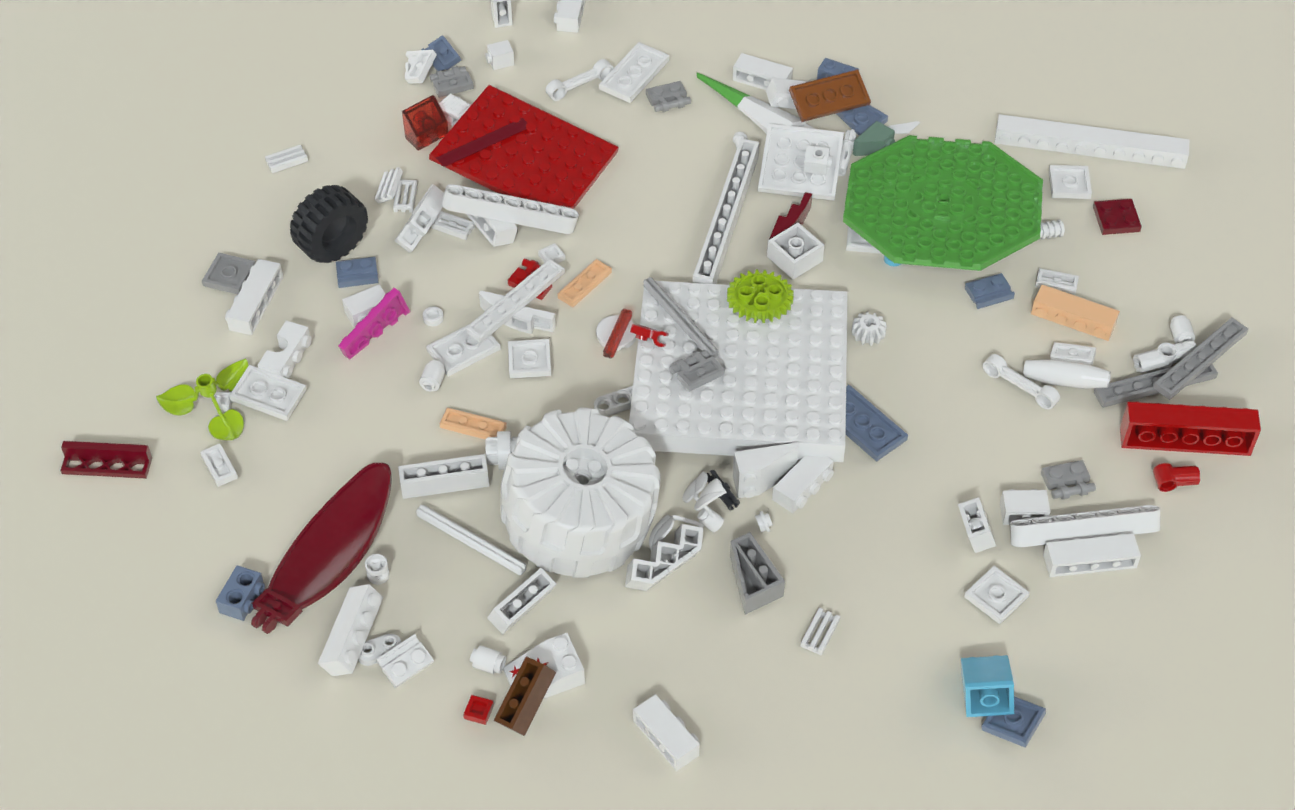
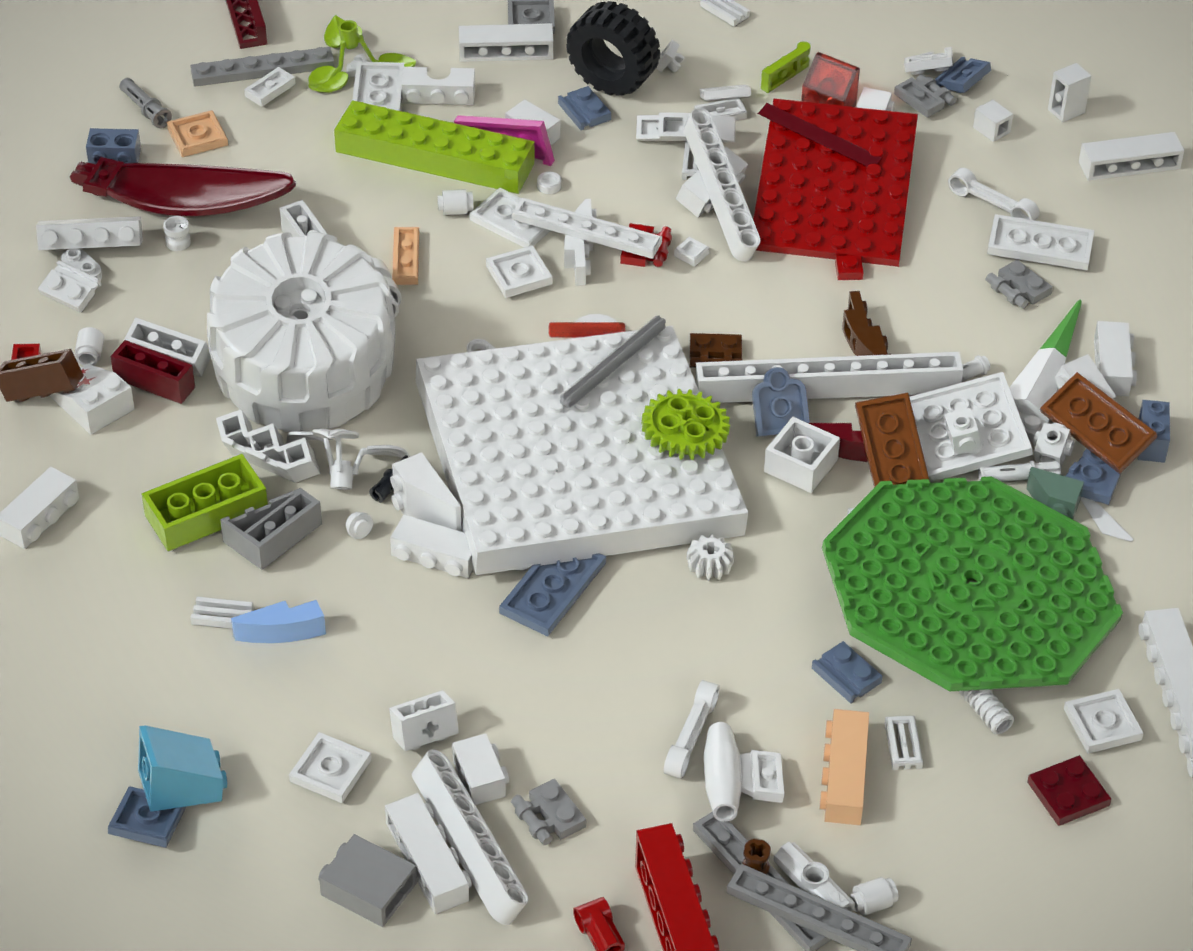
camera: 70 degrees right, 5 degrees down
light nougat tile [558,259,612,307] -> none
red plate [630,324,669,347] -> none
light grey plate [669,350,725,392] -> none
none -> dark red brick [110,340,196,404]
none -> light grey pin [119,78,172,128]
none -> lime brick [141,454,268,551]
none -> light nougat tile [167,110,228,157]
none -> light grey plate [190,47,334,87]
none -> light blue slope [231,600,326,643]
none -> light grey brick [318,834,417,927]
none -> lime brick [334,100,535,194]
none -> reddish brown plate [690,333,742,368]
none -> reddish brown bush [742,839,771,875]
none -> sand blue plate [752,367,810,437]
none -> lime plate [761,41,811,93]
none -> red plate [835,255,864,280]
none -> reddish brown slope [842,291,891,356]
none -> dark orange tile [855,393,930,488]
none -> white brick [1033,423,1074,468]

